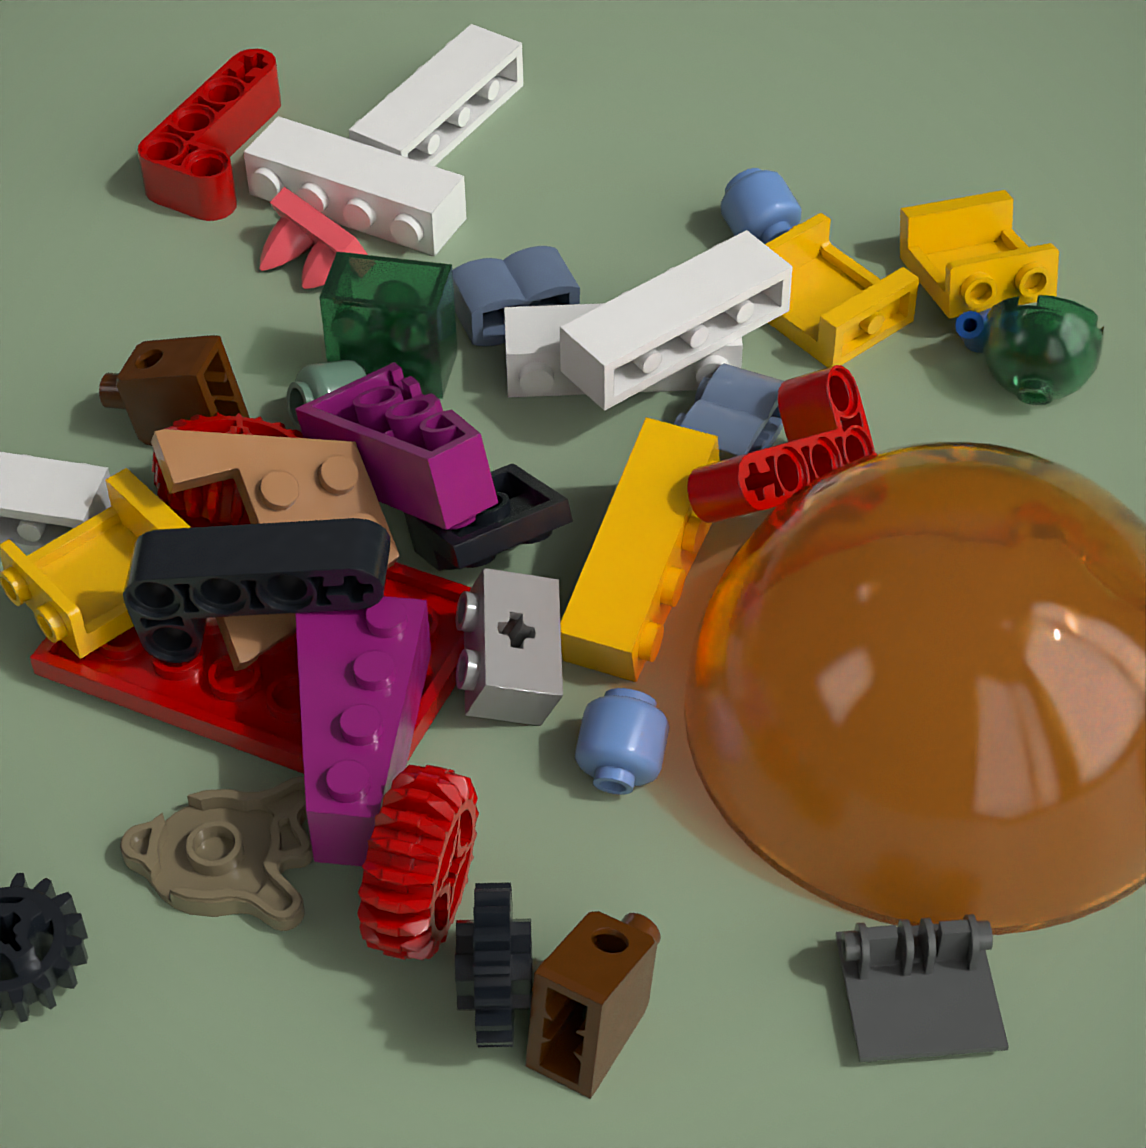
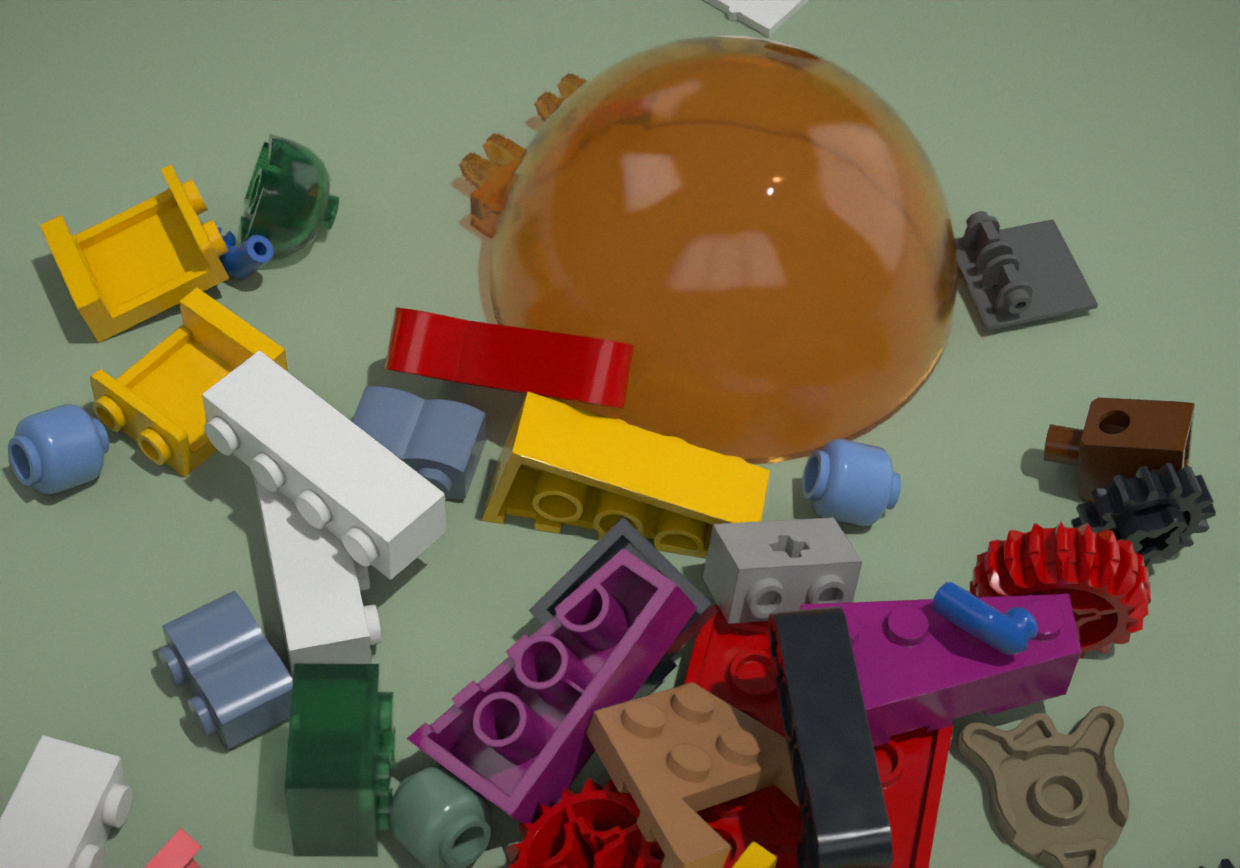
camera: 105 degrees left, 5 degrees up
none -> blue arm [932,581,1038,655]

